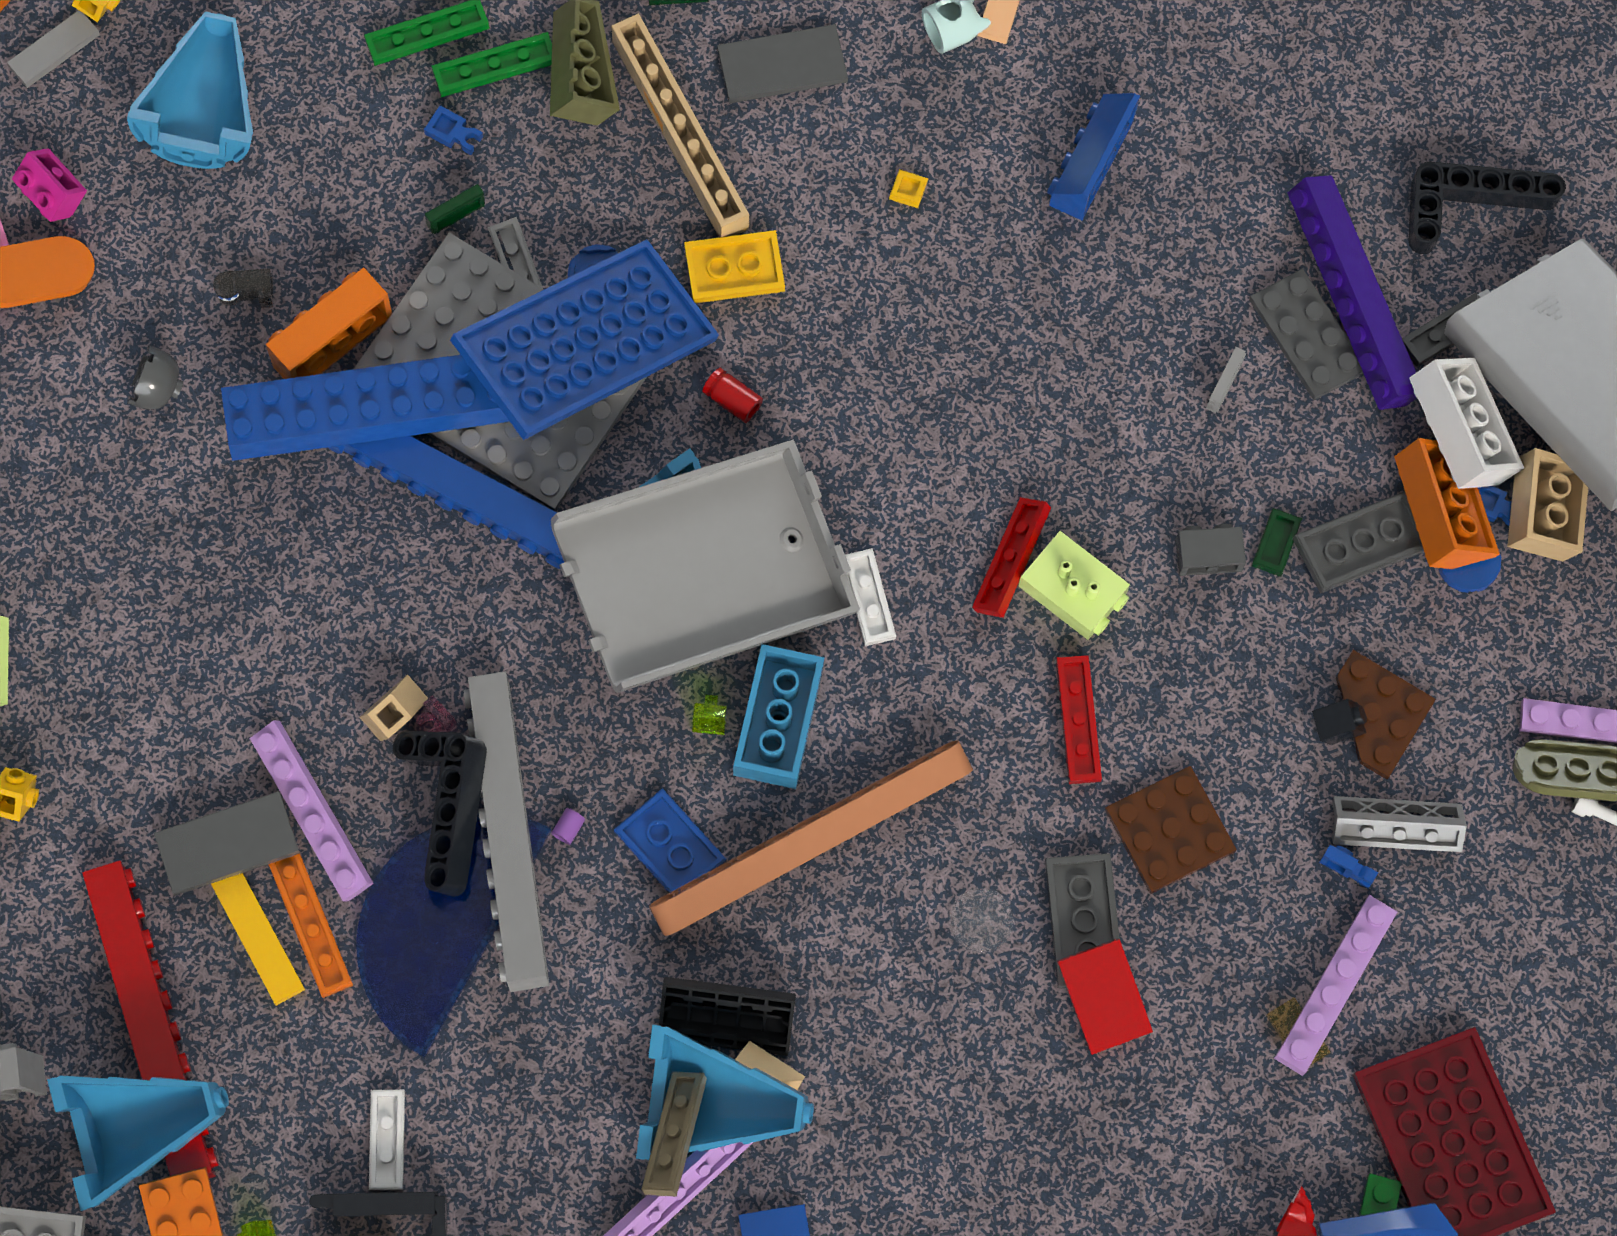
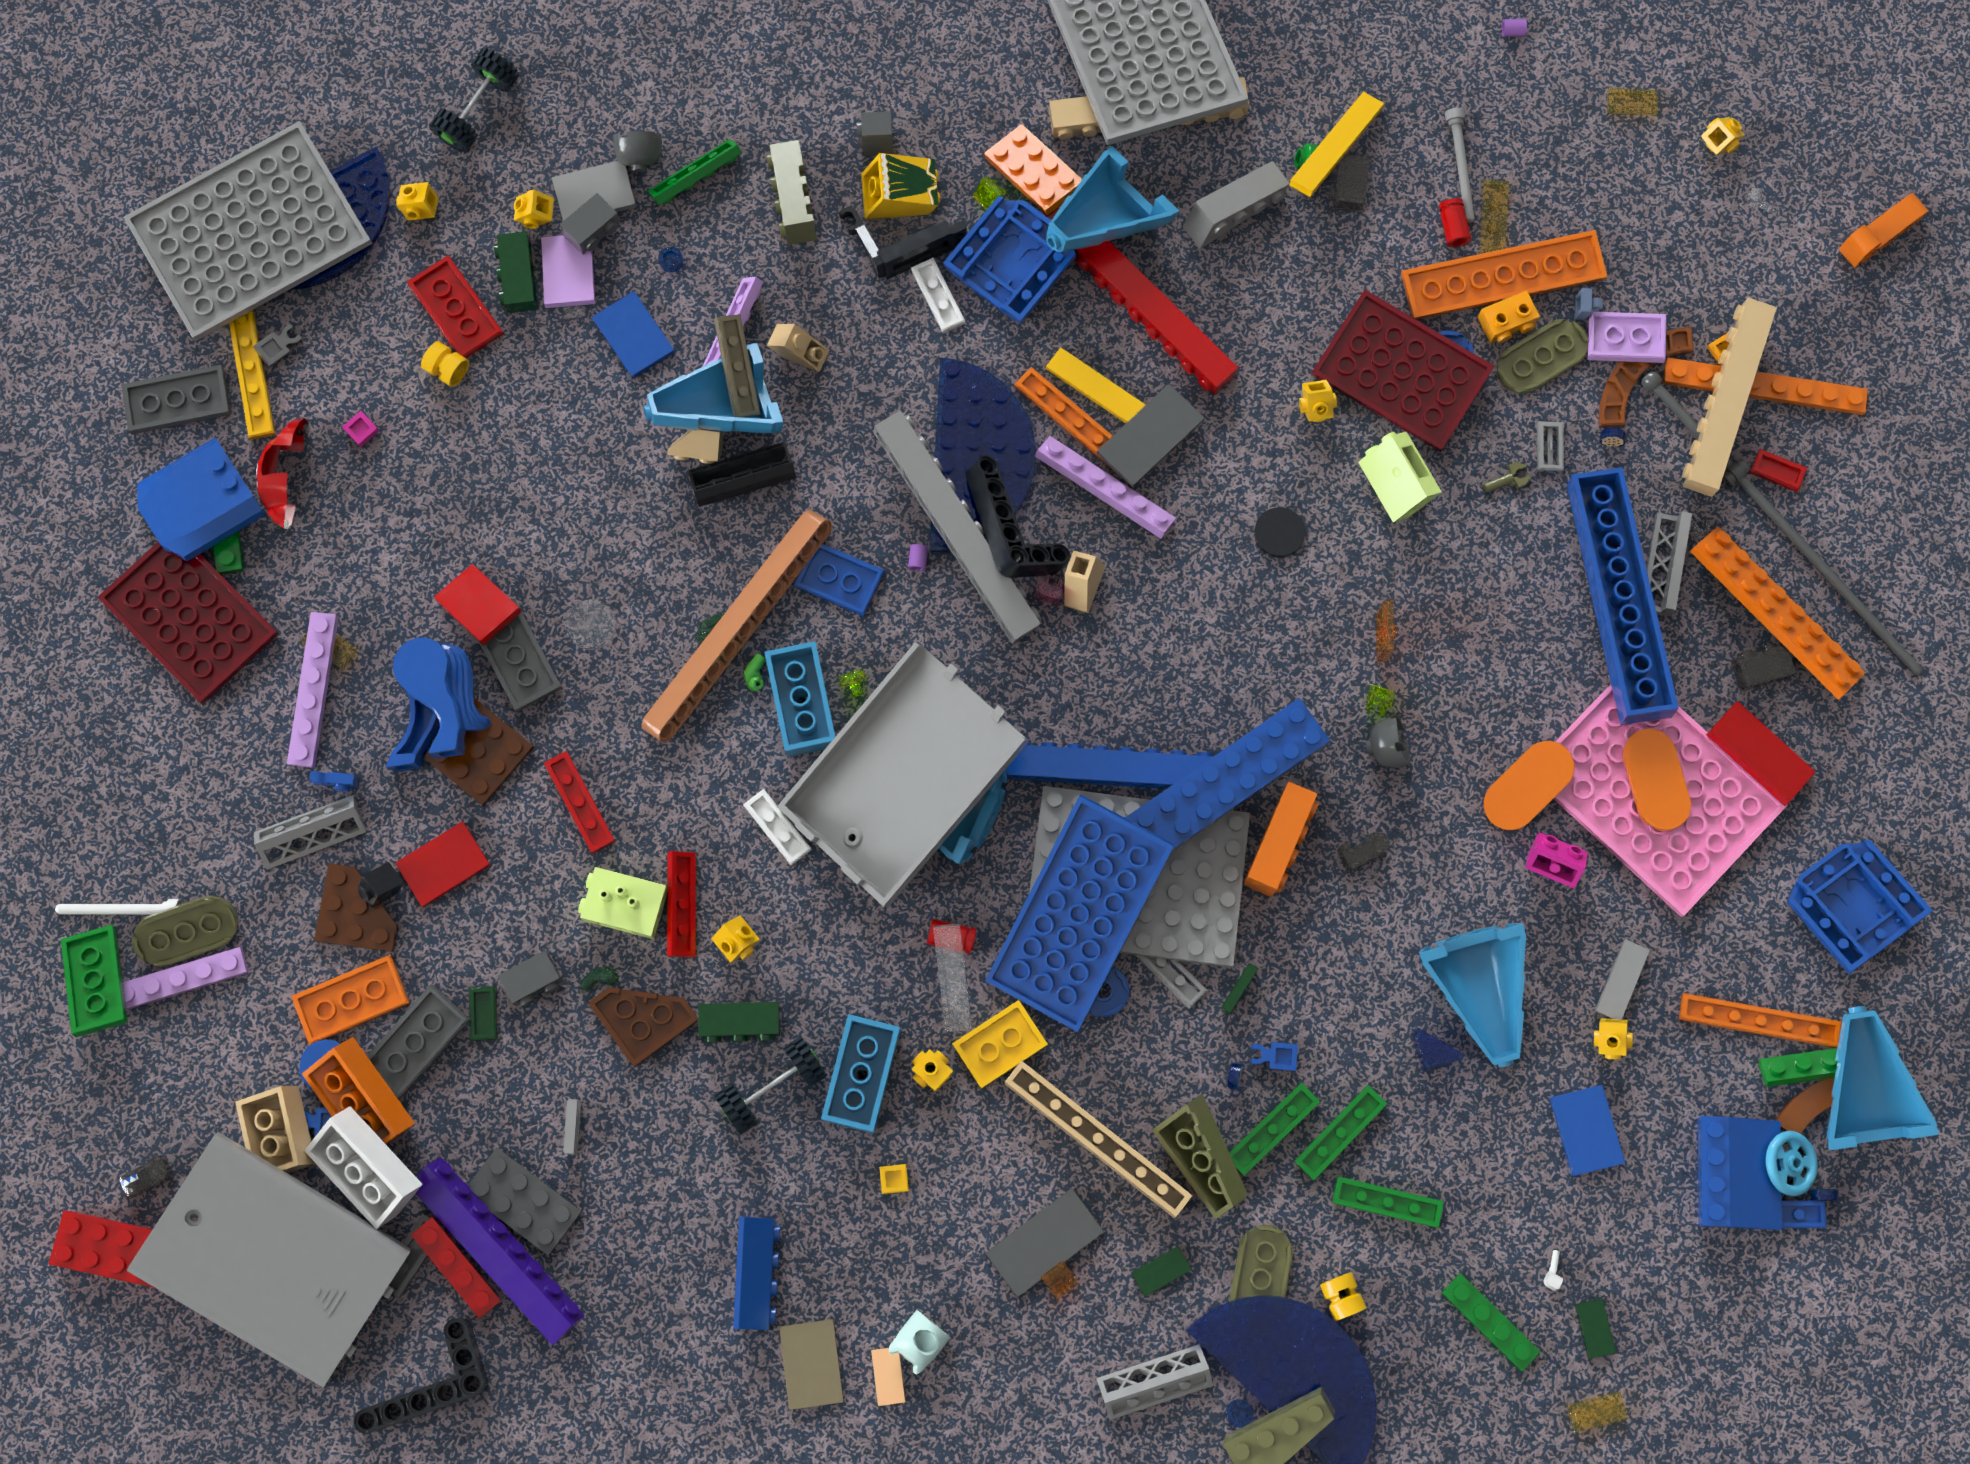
camera: 160 degrees right, 5 degrees up
none -> orange tile [291,955,410,1045]
none -> blue animal [386,637,491,772]
none -> red tile [395,821,491,908]
none -> red plate [411,1216,501,1319]
none -> clear green arm [579,967,619,992]
none -> reddish brown plate [588,987,698,1067]
none -> clear green arm [696,612,724,644]
none -> dark green brick [698,1002,781,1043]
none -> yellow brick [711,915,760,963]
none -> black axle [714,1036,828,1135]
none -> bright green arm [743,653,766,692]
none -> tan slope [767,324,829,372]
none -> dark tan tile [779,1319,844,1410]
none -> dark azure brick [821,1014,901,1134]
none -> yellow brick [912,1049,954,1093]
none -> clear plate [933,923,973,1032]
none -> blue wedge [943,196,1076,324]
none -> clear orange tile [1041,1261,1079,1300]
none -> clear blue tile [1228,1062,1243,1090]
none -> black tile [1254,507,1305,558]
none -> clear neon green tile [1366,683,1395,716]
none -> clear orange plate [1376,600,1396,662]
none -> clear blue slope [1412,1028,1465,1071]

